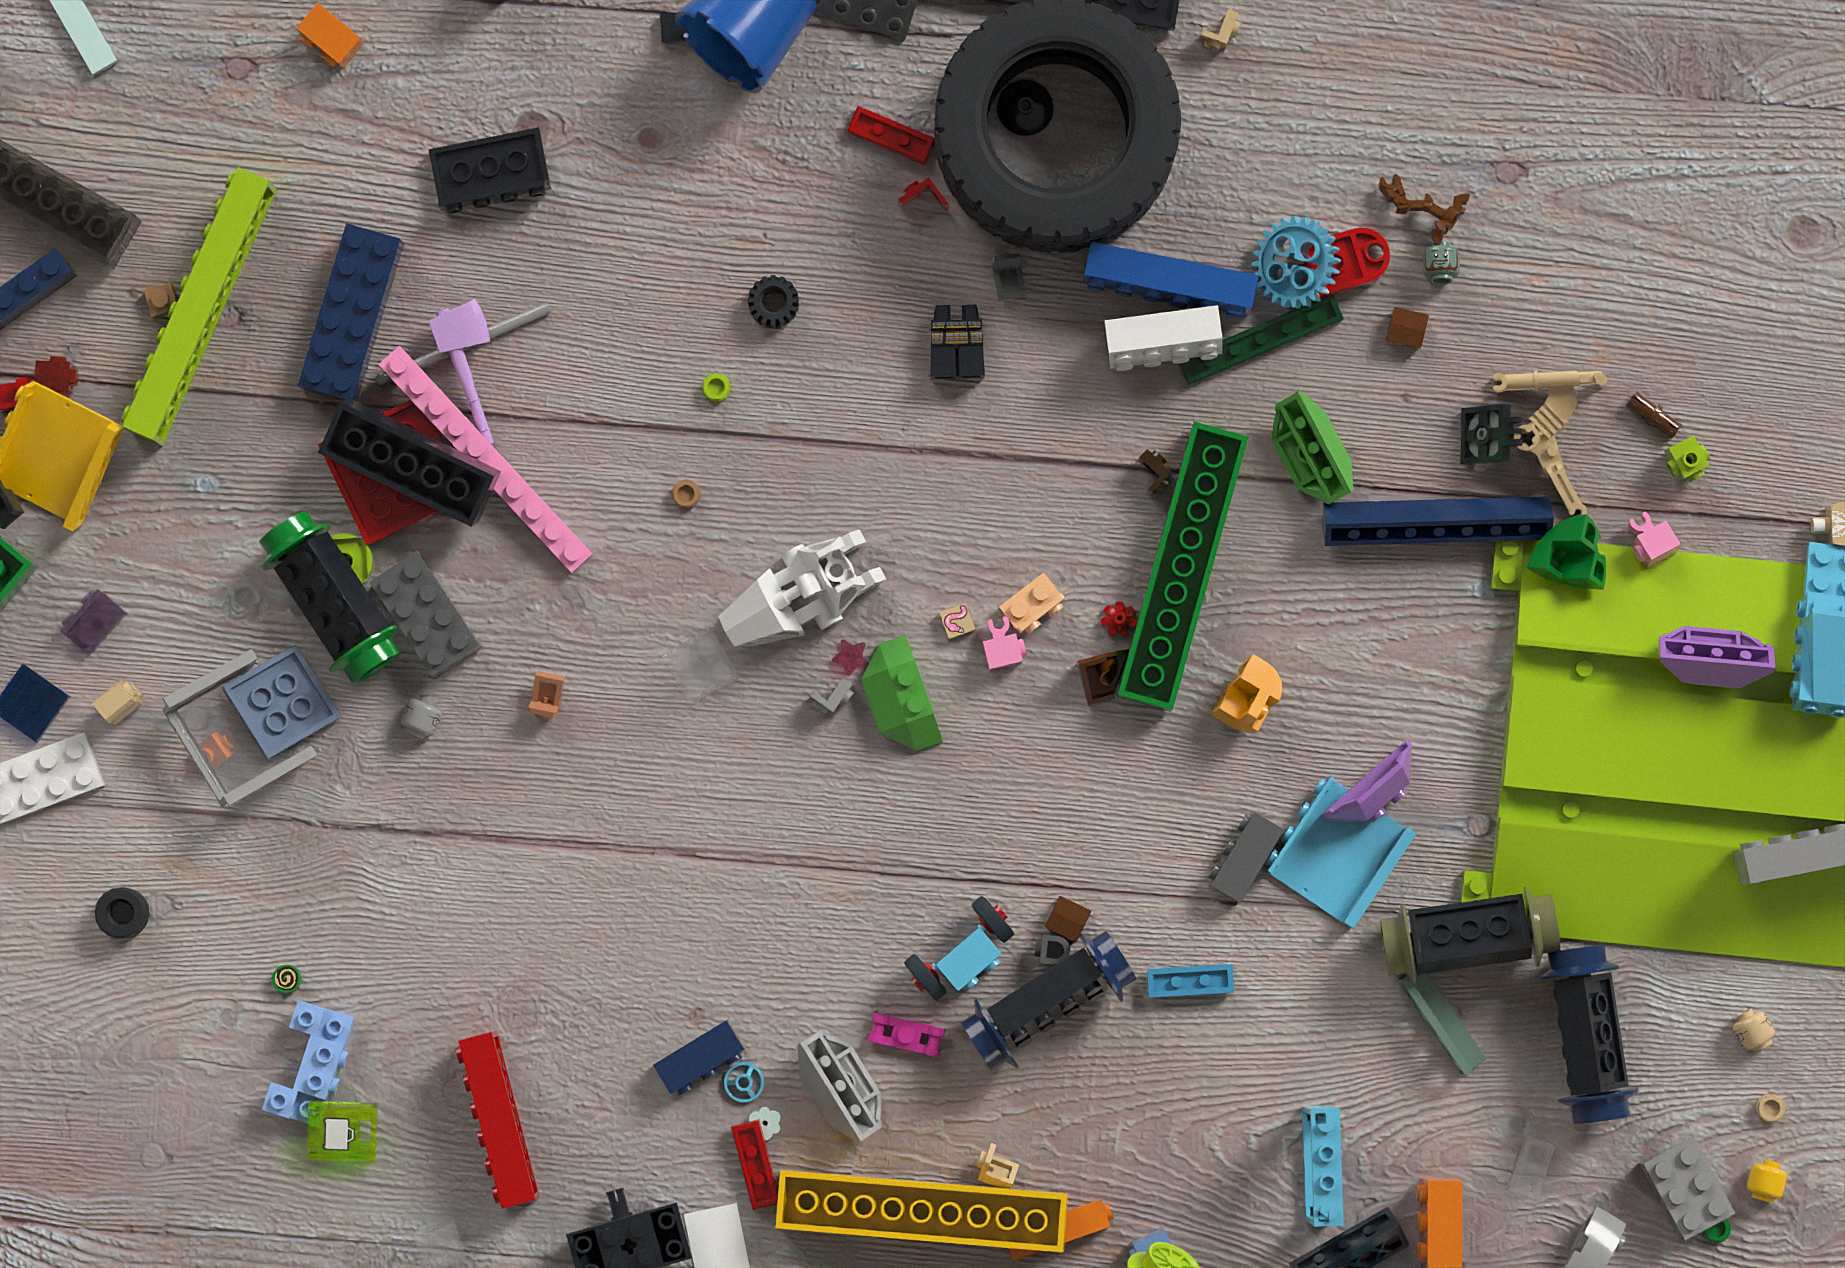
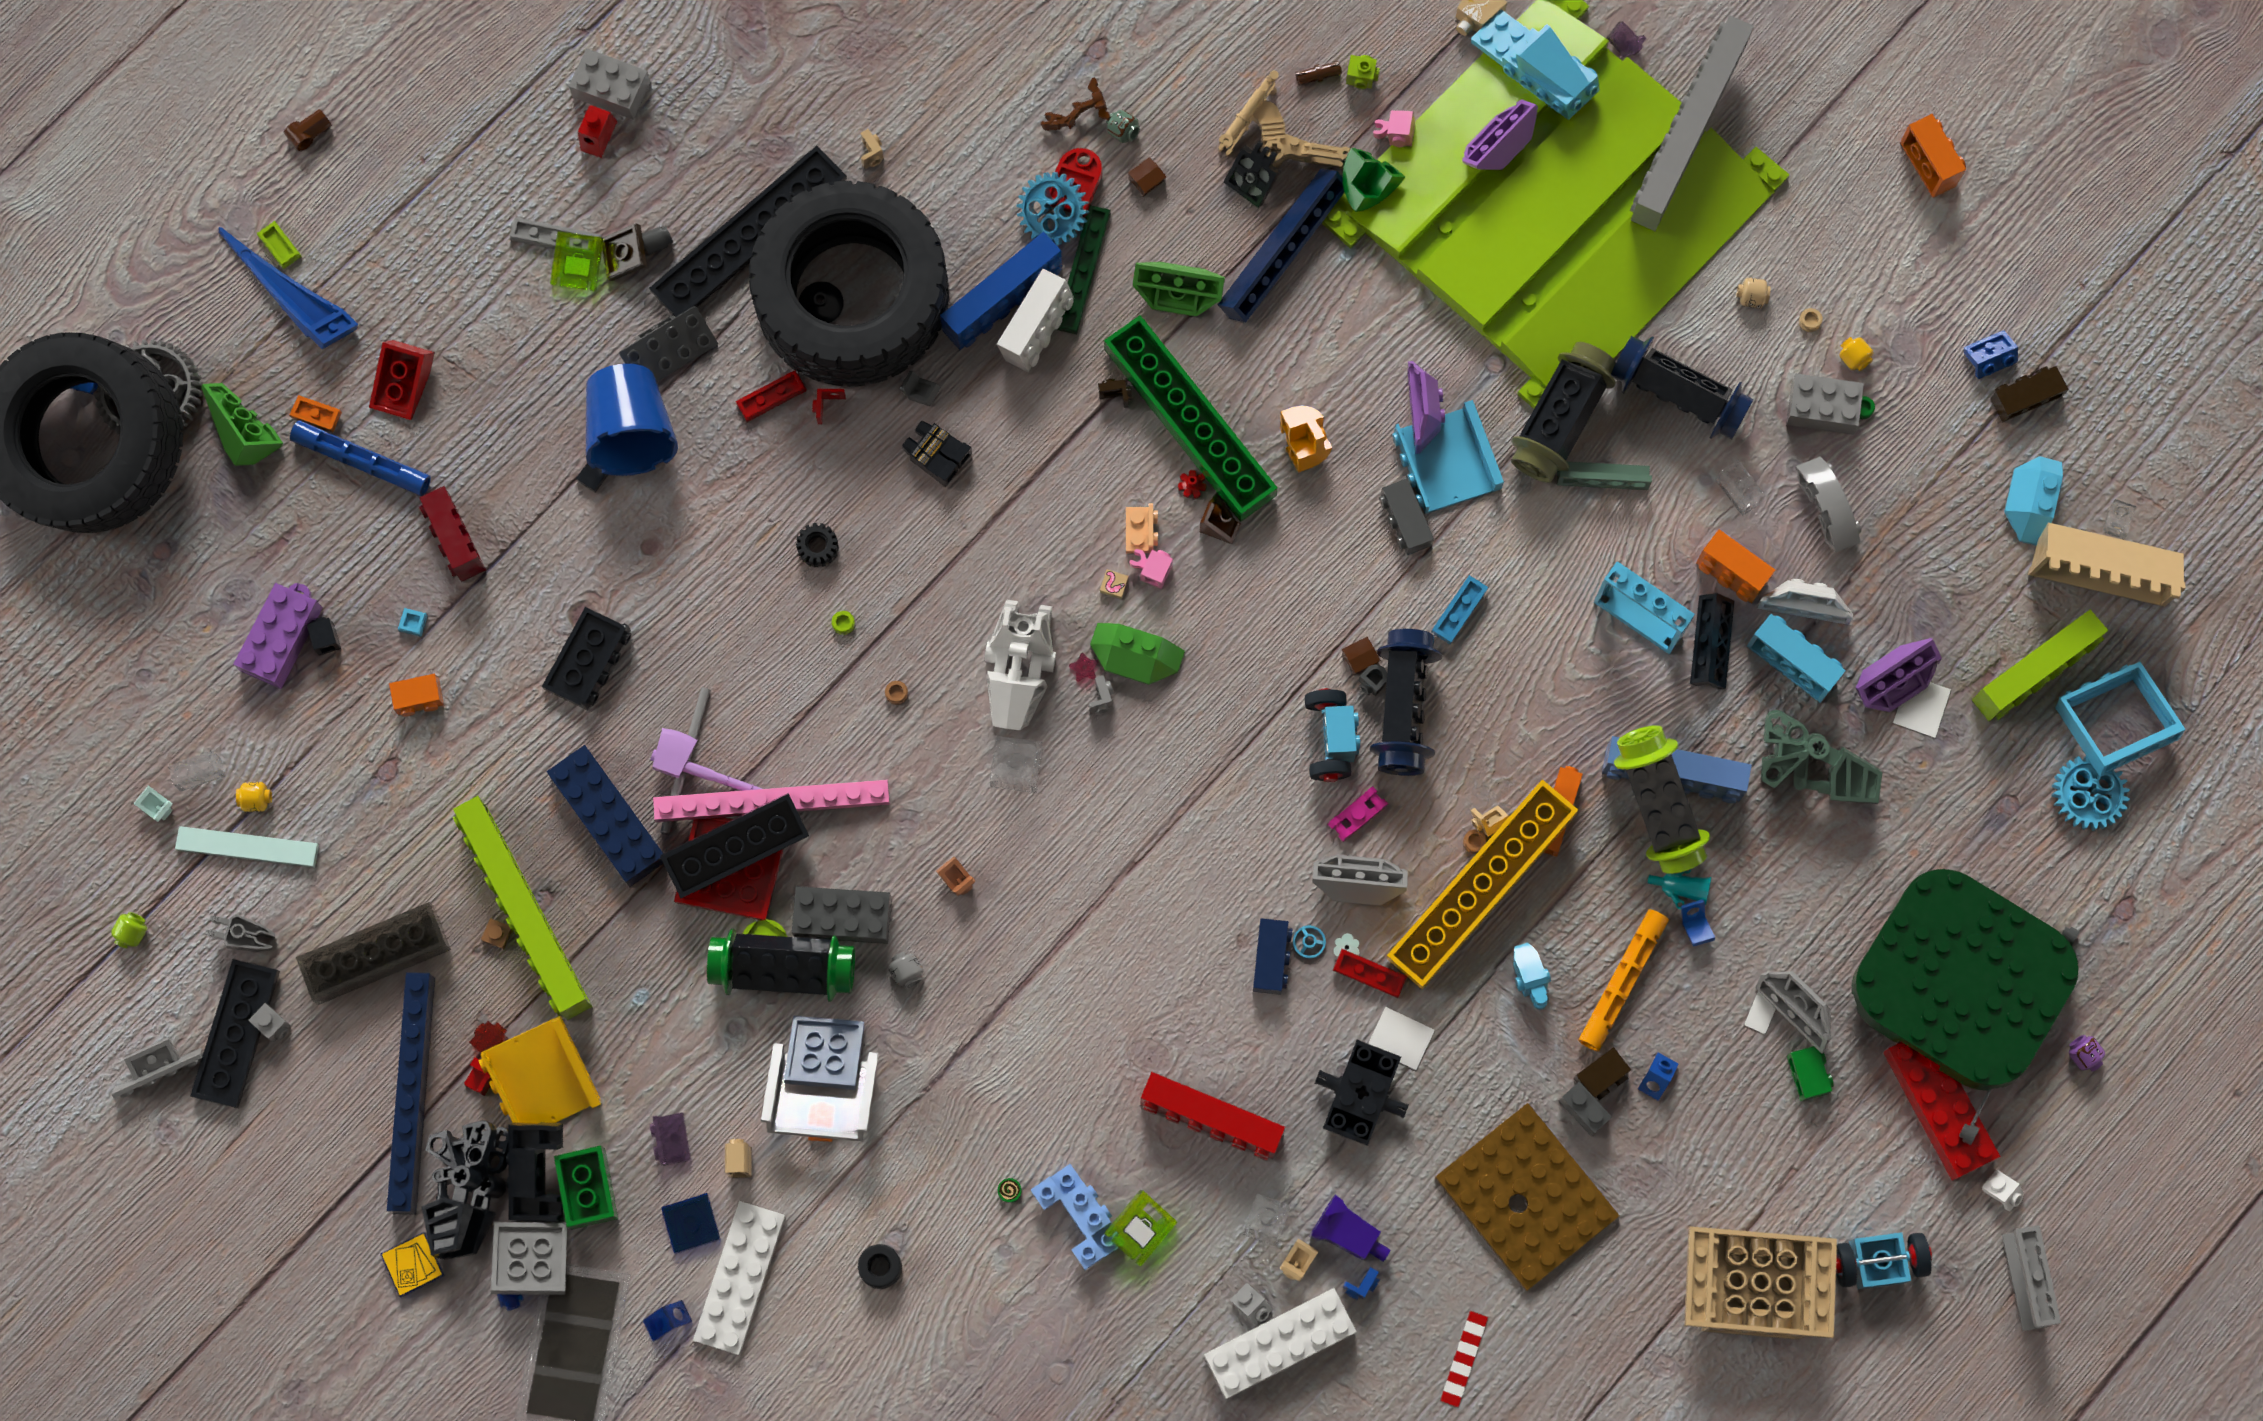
camera: 50 degrees left, 10 degrees down
none -> medium nougat tile [1463,829,1487,854]

